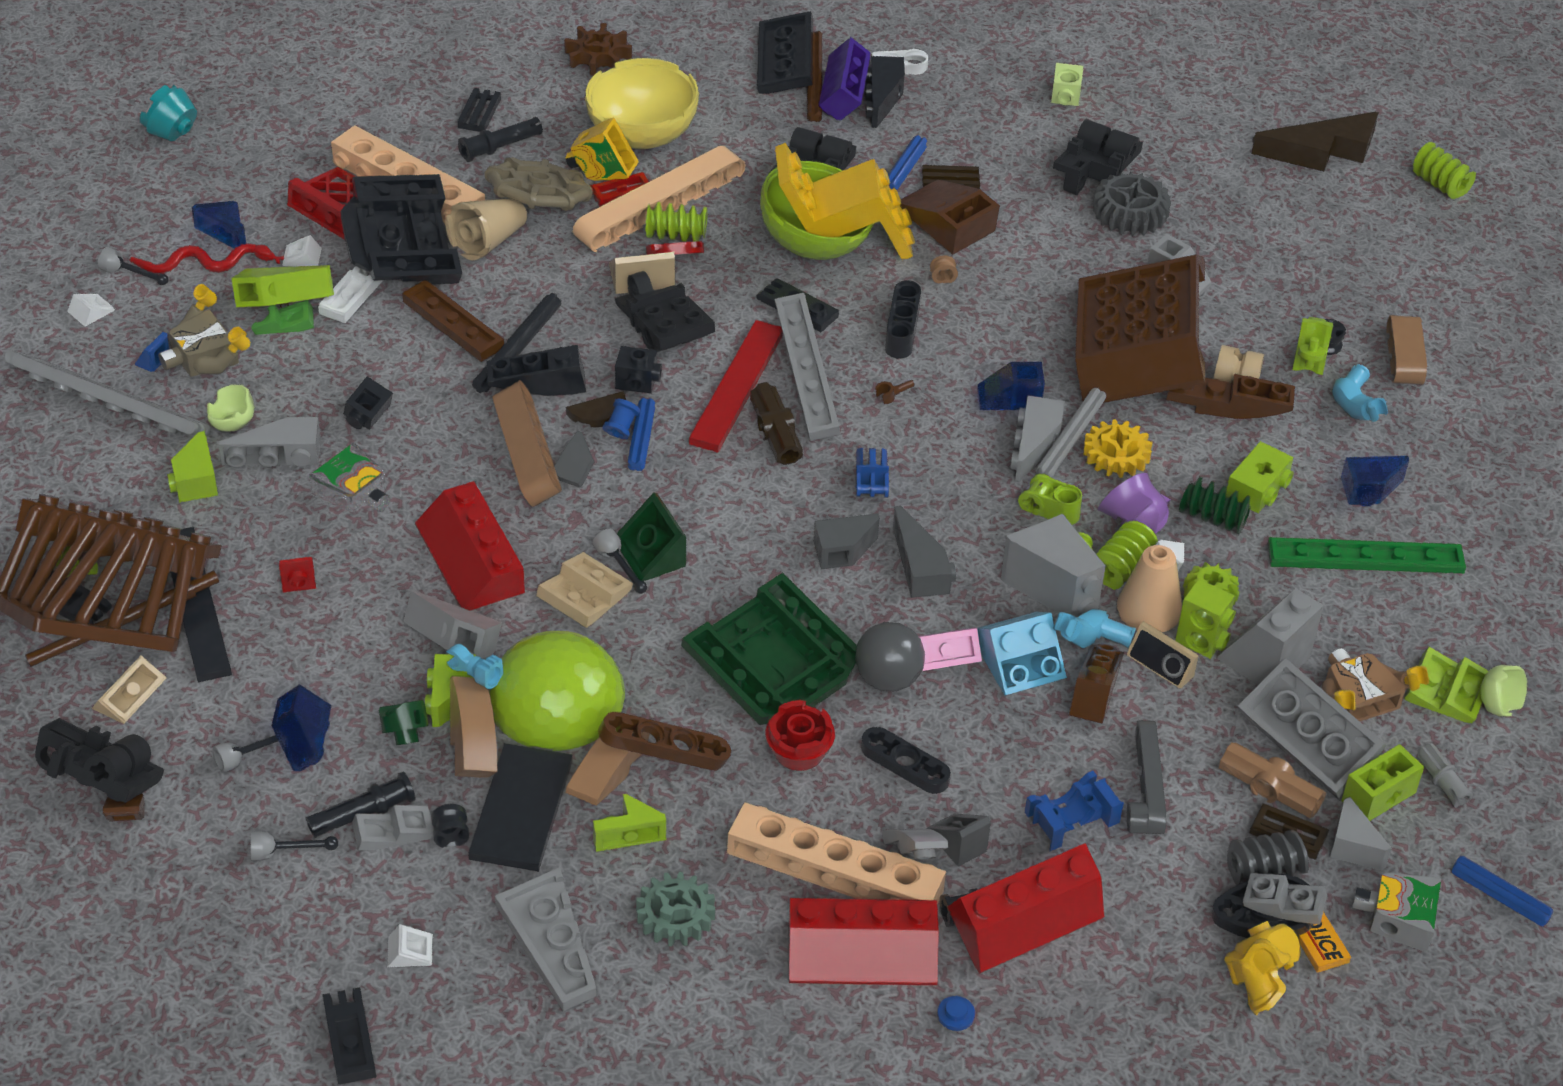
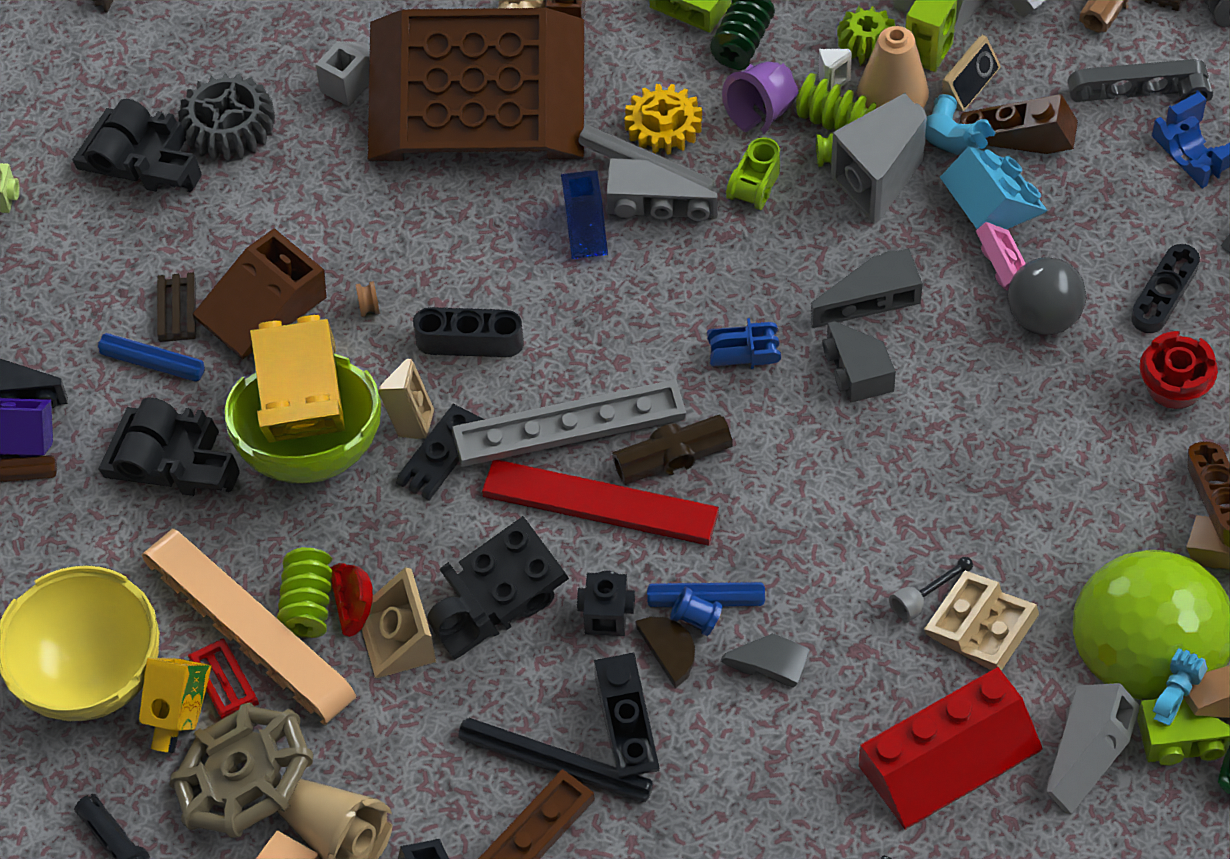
camera: 90 degrees left, 10 degrees up
medium nougat beam [492,380,562,507] -> none
dark green slope [617,492,686,581] -> none
dark green wedge [681,572,857,725] -> none
reddish brown hand [875,380,914,404] -> none
none -> tan slope [378,359,434,439]

